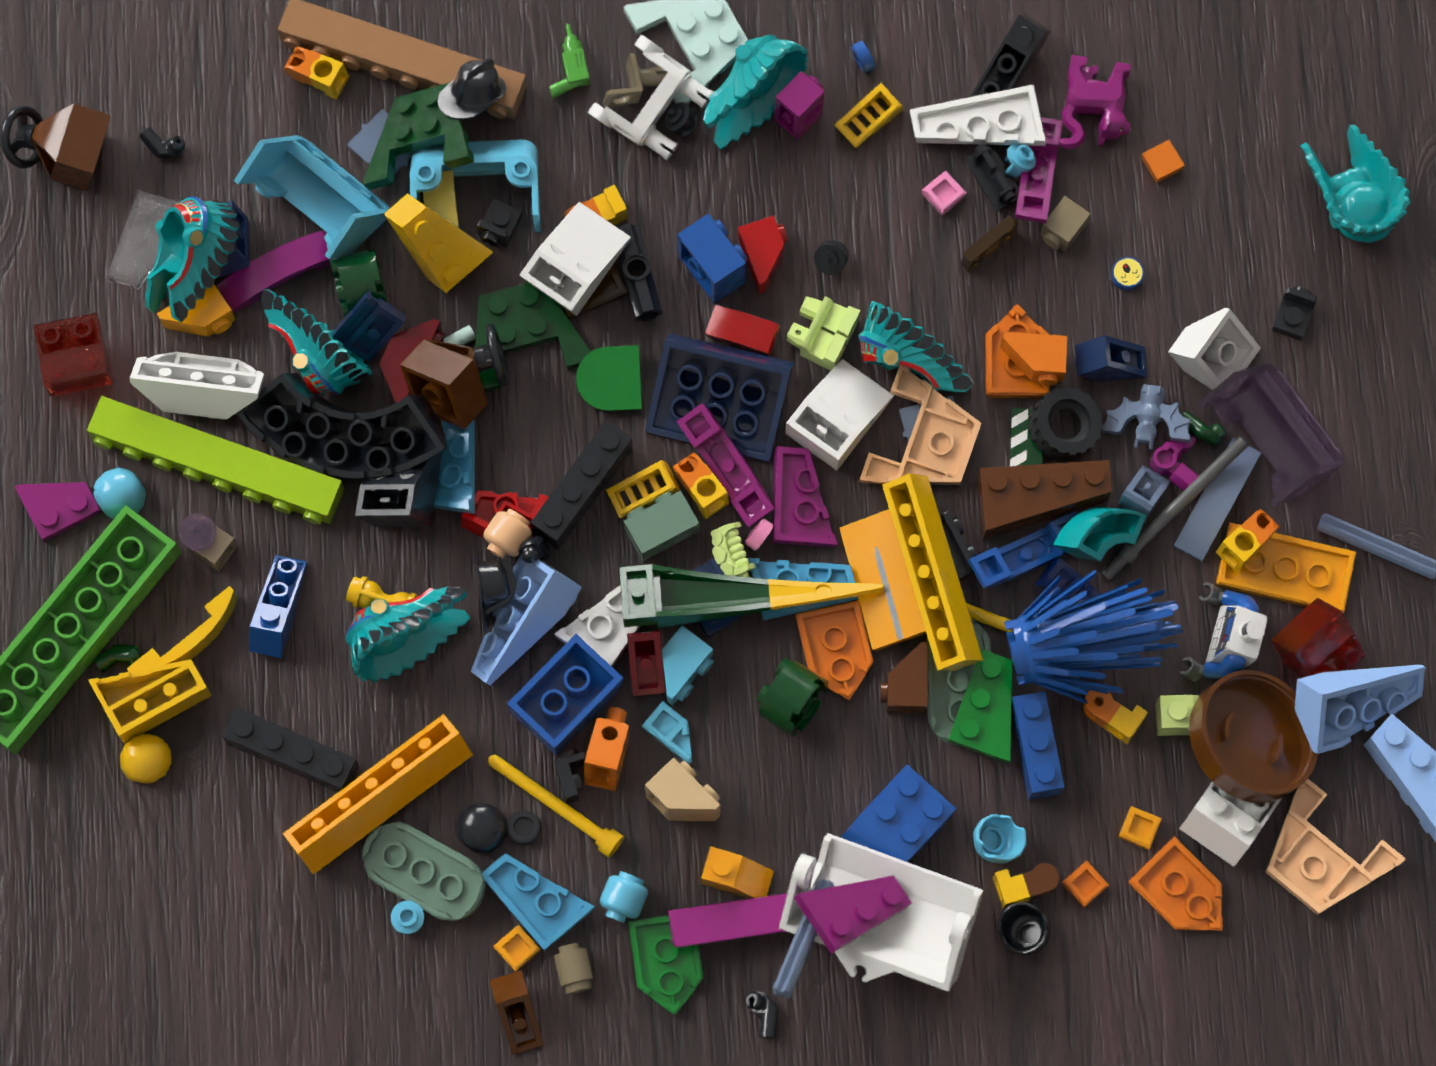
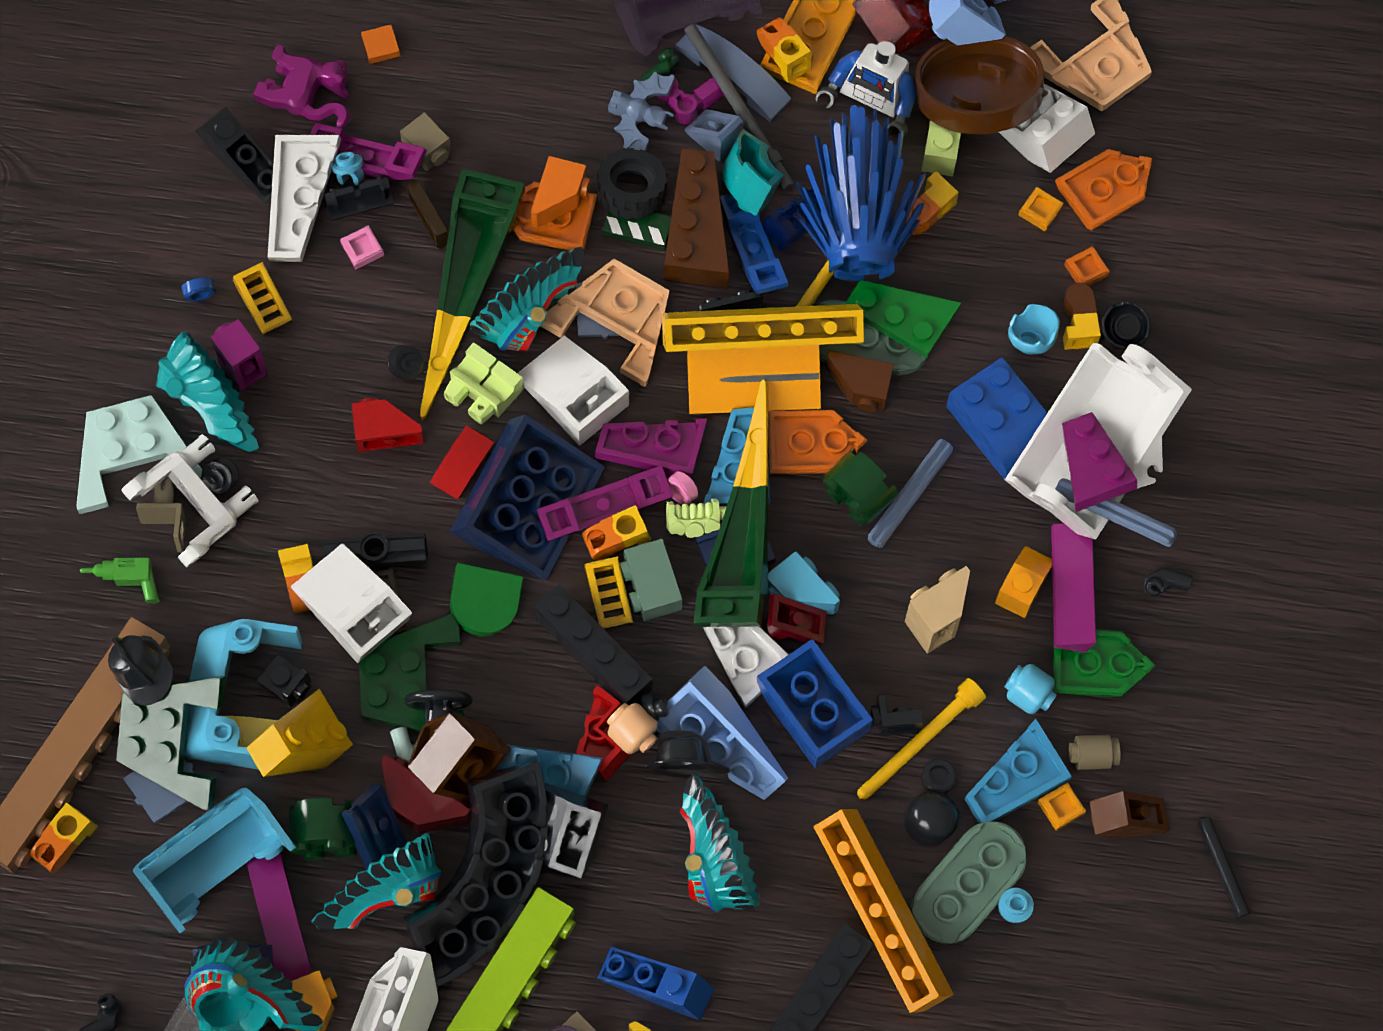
camera: 80 degrees left, 5 degrees down
yellow piece [346,576,418,609] -> none
orange torso [584,707,629,792] -> none
medium azure tile [642,701,692,765] -> none
blue brick [677,213,747,304] -> none
blue brick [1011,691,1064,800] -> none
dark blue slope [1075,335,1148,381] -> none
tile [1111,257,1144,291] -> none
white slope [1168,308,1261,397] -> none
none -> dark green plate [420,168,525,421]
none -> sand blue axle [868,439,953,548]

